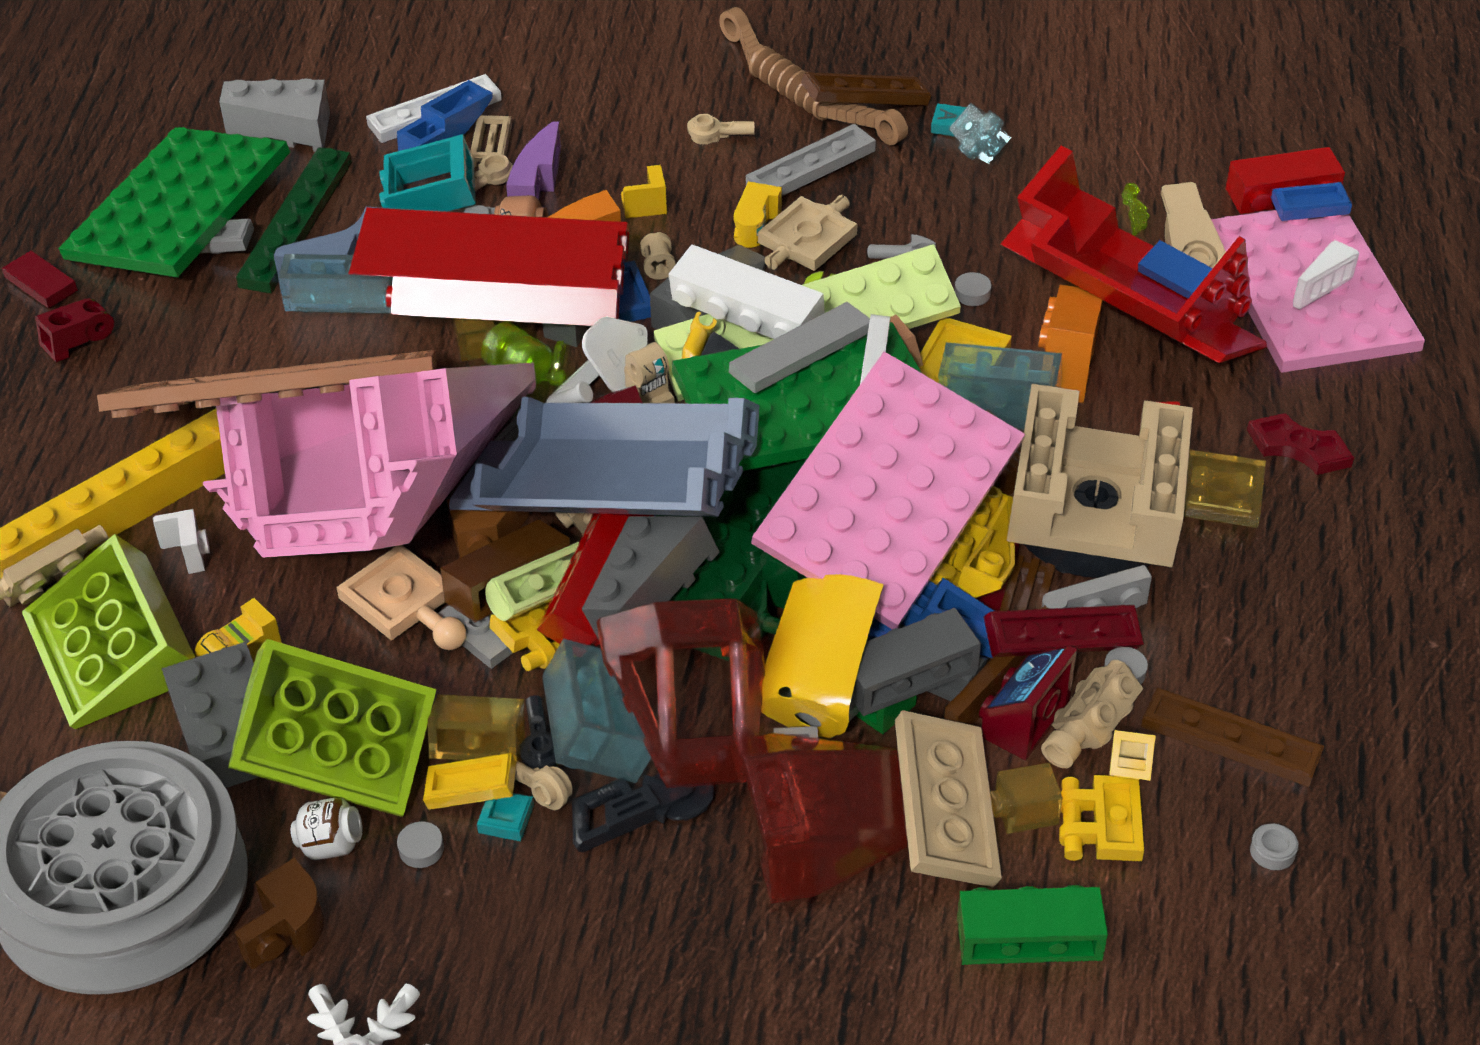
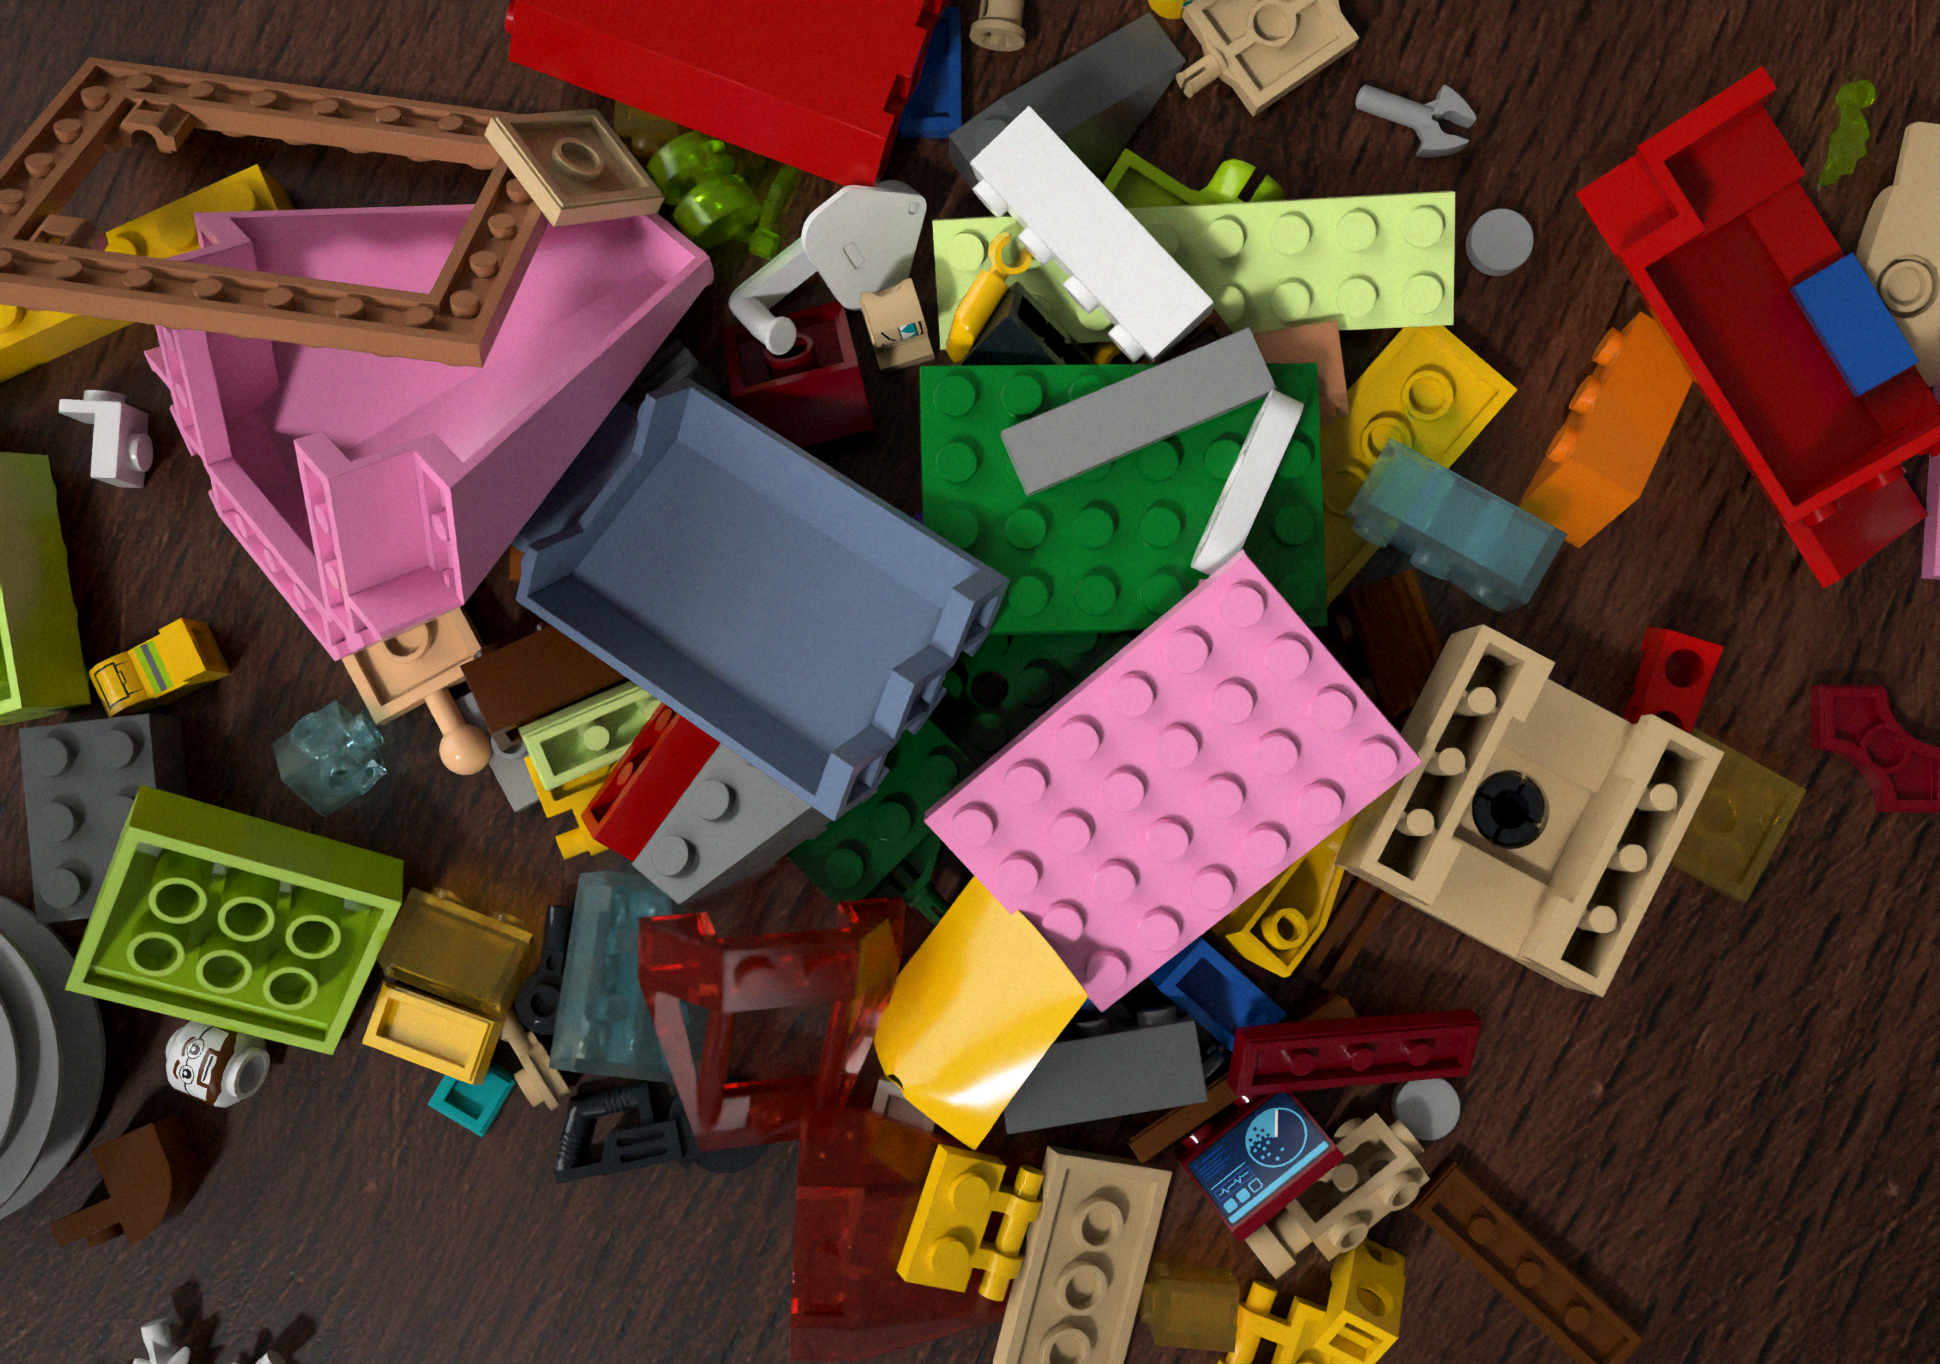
camera: 15 degrees right, 40 degrees up
light grey tile [397,822,444,868] -> none
light grey plate [1042,565,1152,609] -> none
none -> clear light blue brick [272,699,387,818]
none -> tan tile [485,108,665,227]
none -> yellow plate [896,1144,1045,1301]

